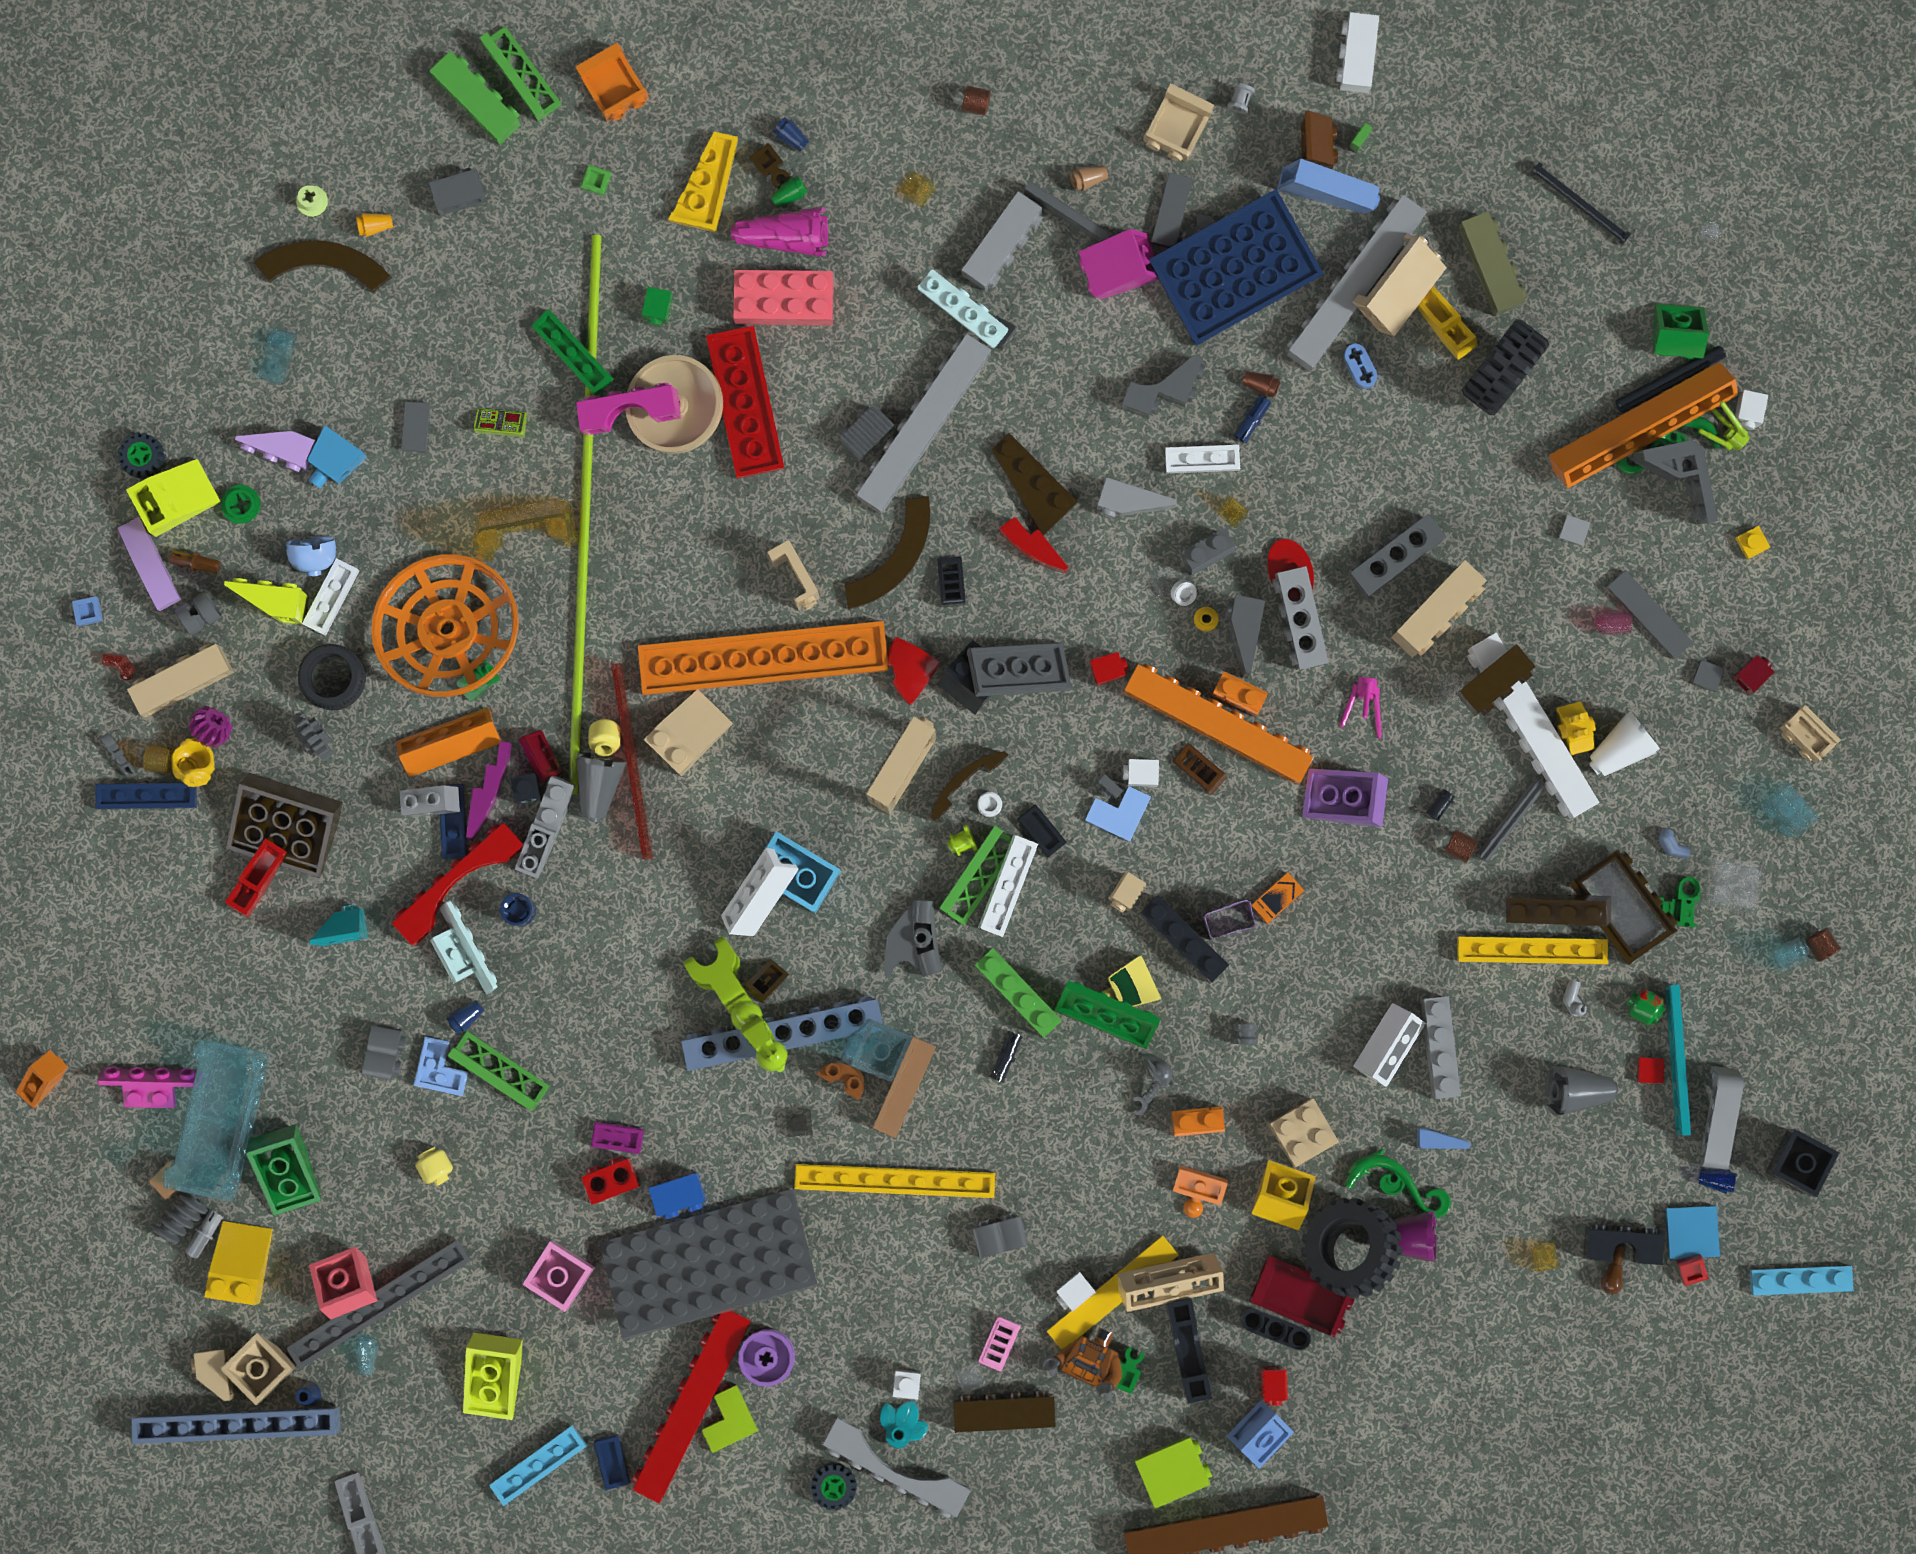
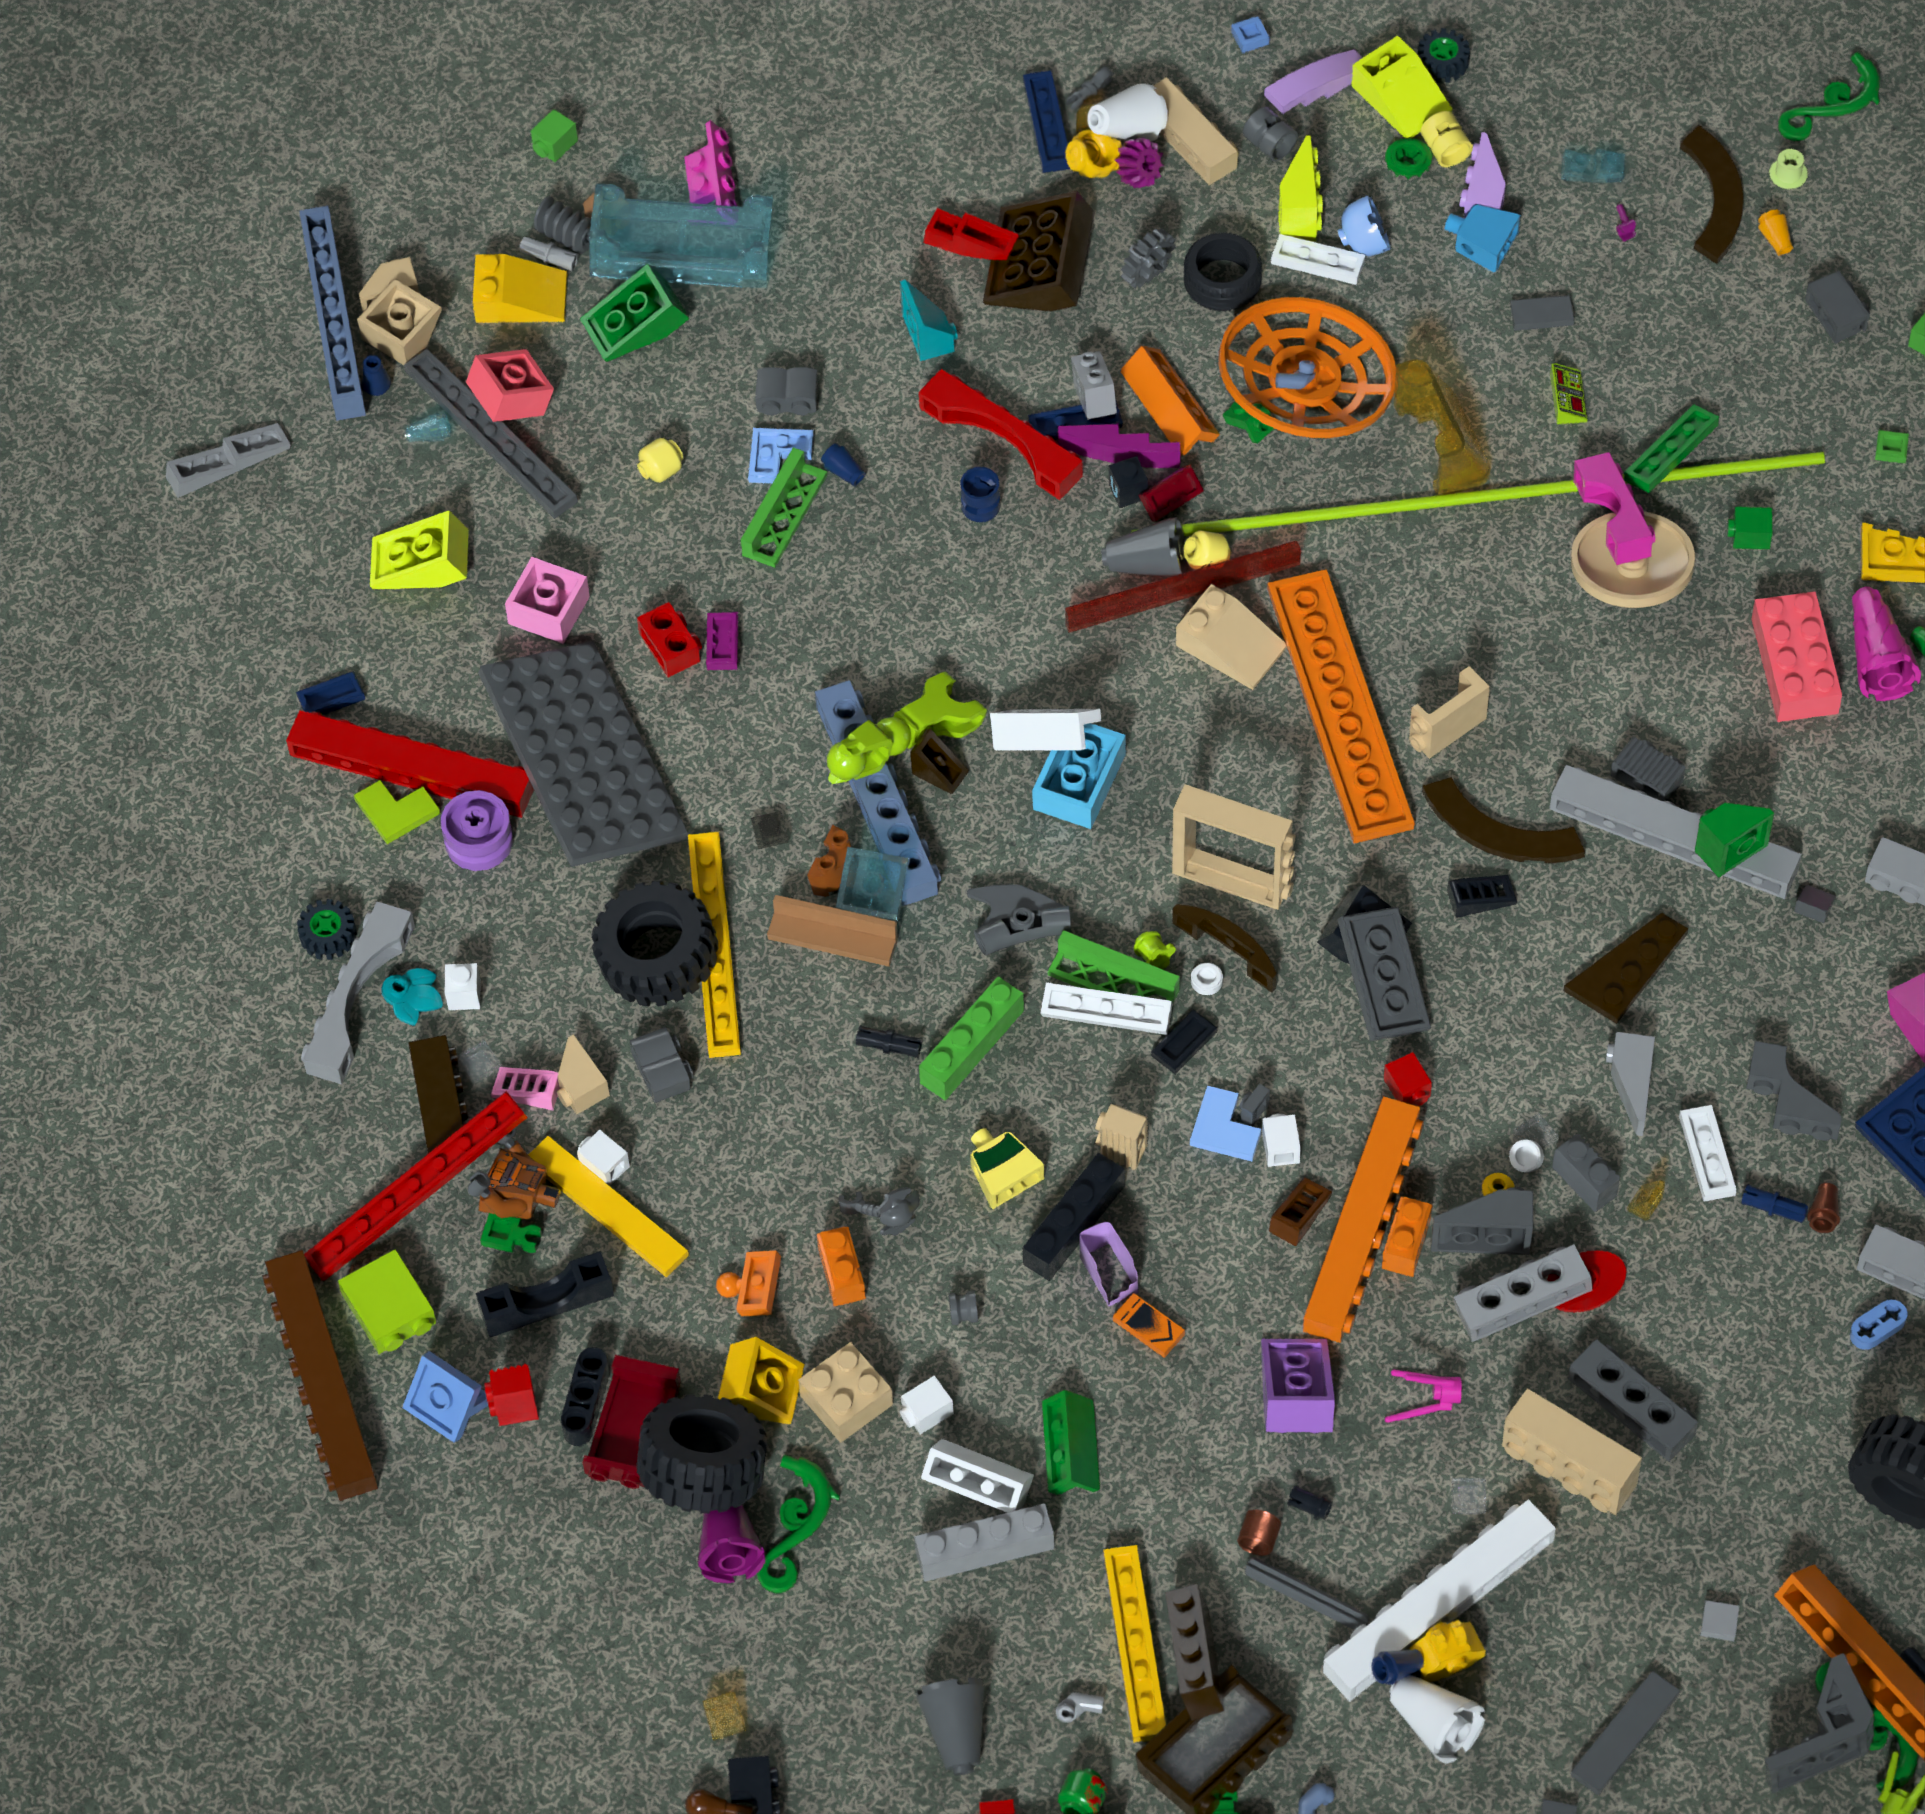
camera: 85 degrees right, 25 degrees down
orange slope [15,1050,68,1109] -> none
clear red arm [102,653,135,681] -> none
reddish brown axle [170,549,220,575] -> none
light aqua bracket [430,900,497,994] -> none
medium azure plate [489,1425,587,1506] -> none
light grey slope [515,776,576,879] -> none
blue brick [648,1173,707,1220] -> none
red plate [706,325,785,479] -> none
red brick [888,637,941,705] -> none
light aqua bracket [918,270,1008,348] -> none
red slope [999,516,1069,574] -> none
green plate [1054,980,1161,1049] -> none
tan brick [1118,1253,1224,1312] -> none
medium blue slope [1417,1128,1470,1149] -> none
dark brown brick [1456,644,1536,716] -> none
clear pink brick [1594,610,1632,635] -> none
none -> red tile [304,1091,528,1281]
none -> bright green brick [531,109,578,162]
none -> tan slope [557,1034,610,1114]
none -> black tyre [592,881,719,1006]
none -> white brick [900,1376,954,1434]
none -> green panel [1042,1390,1100,1495]
none -> white cone [1088,83,1168,141]
none -> sand blue arm [1275,360,1316,389]
none -> dark blue cone [1371,1649,1424,1685]
none -> light yellow wheel [1421,111,1473,168]
none -> magenta hand [1616,204,1636,241]
none -> green slope [1695,803,1774,878]
none -> green plant [1778,52,1880,141]

